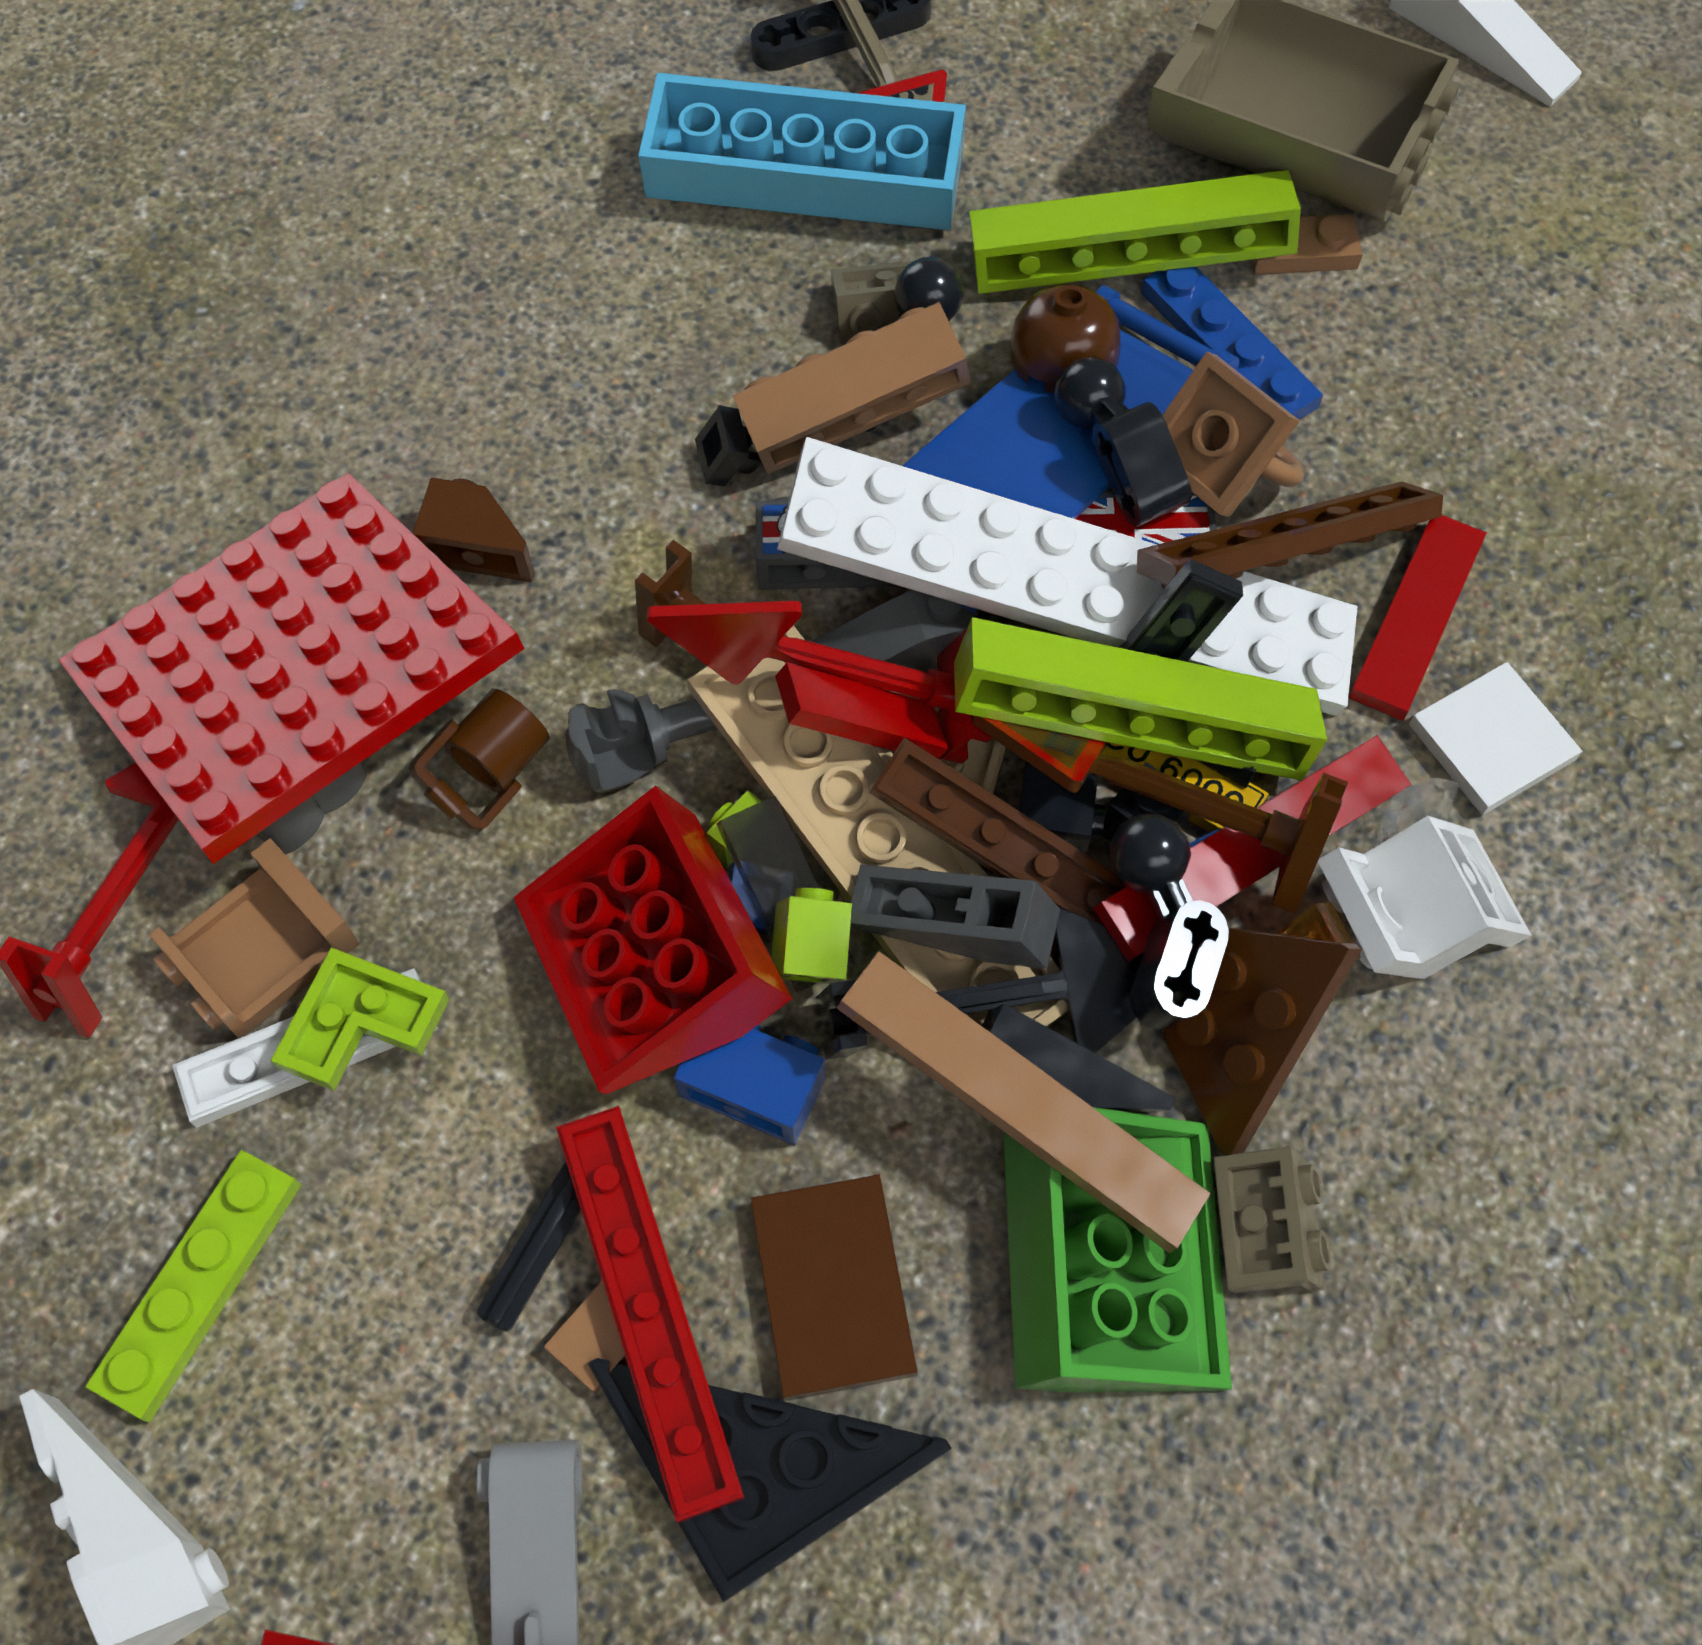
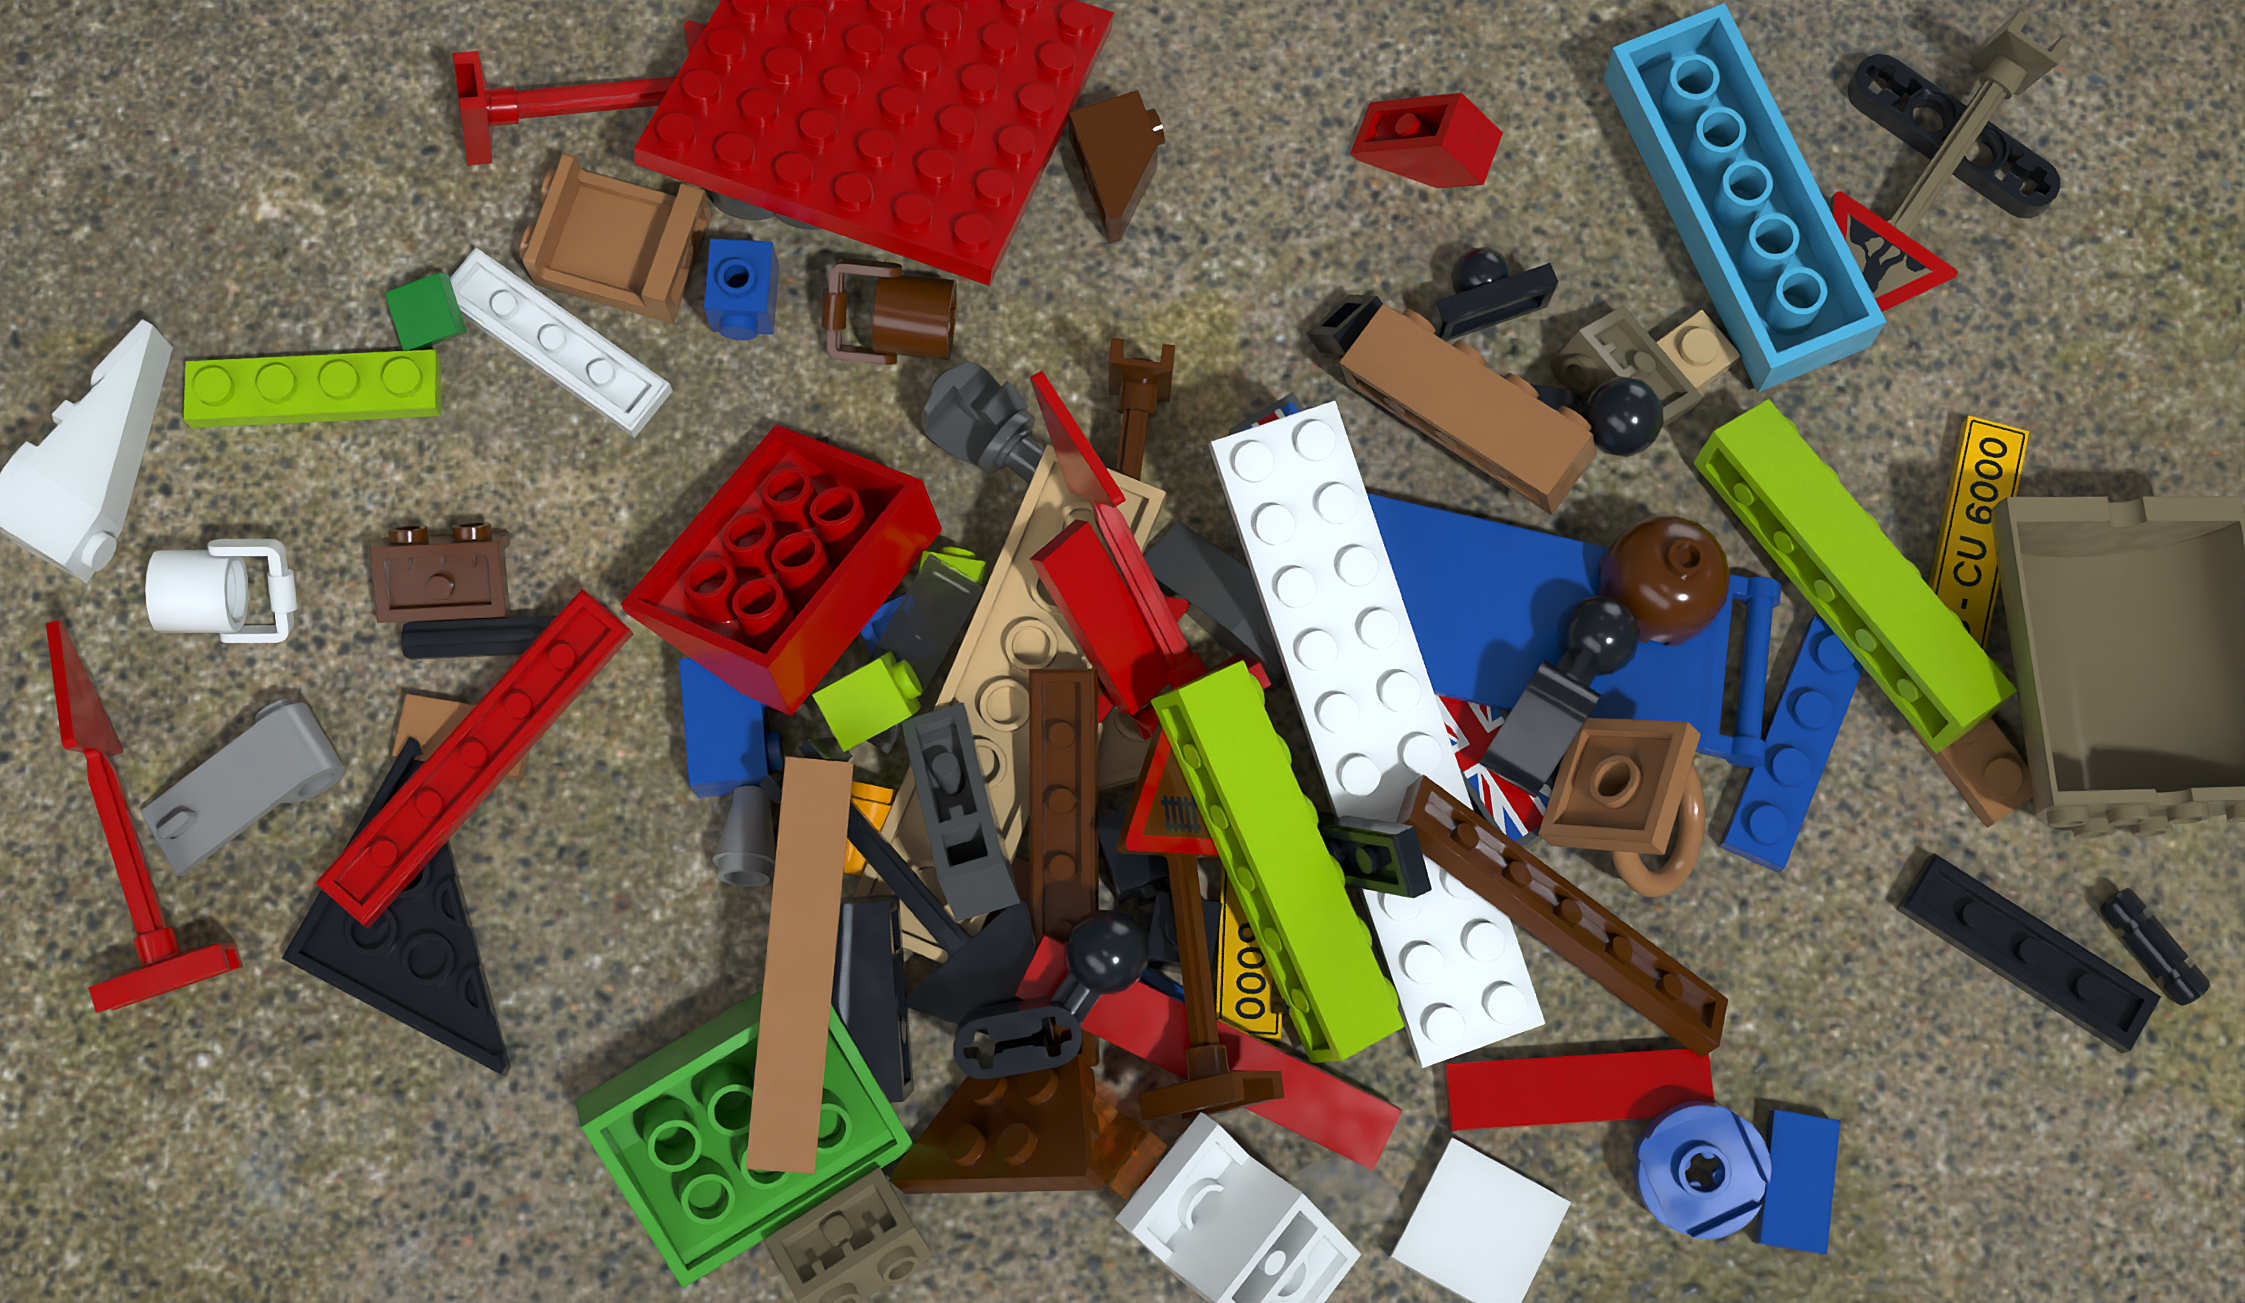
camera: 55 degrees right, 10 degrees up
lime plate [270,947,450,1091] -> none
reddish brown tile [751,1174,918,1401] -> none
none -> white piece [145,539,298,643]
none -> reddish brown bracket [370,522,510,623]
none -> green tile [385,273,467,351]
none -> blue brick [704,239,779,340]
none -> light grey cone [713,786,776,887]
none -> red slope [1350,92,1503,189]
none -> black tile [1429,247,1558,342]
none -> plate [1633,1101,1772,1240]
none -> tan plate [1656,310,1741,391]
none -> blue tile [1755,1109,1840,1255]
none -> black tile [1896,853,2161,1053]
none -> yellow tile [1928,416,2029,651]
none -> black axle [2100,888,2210,1006]

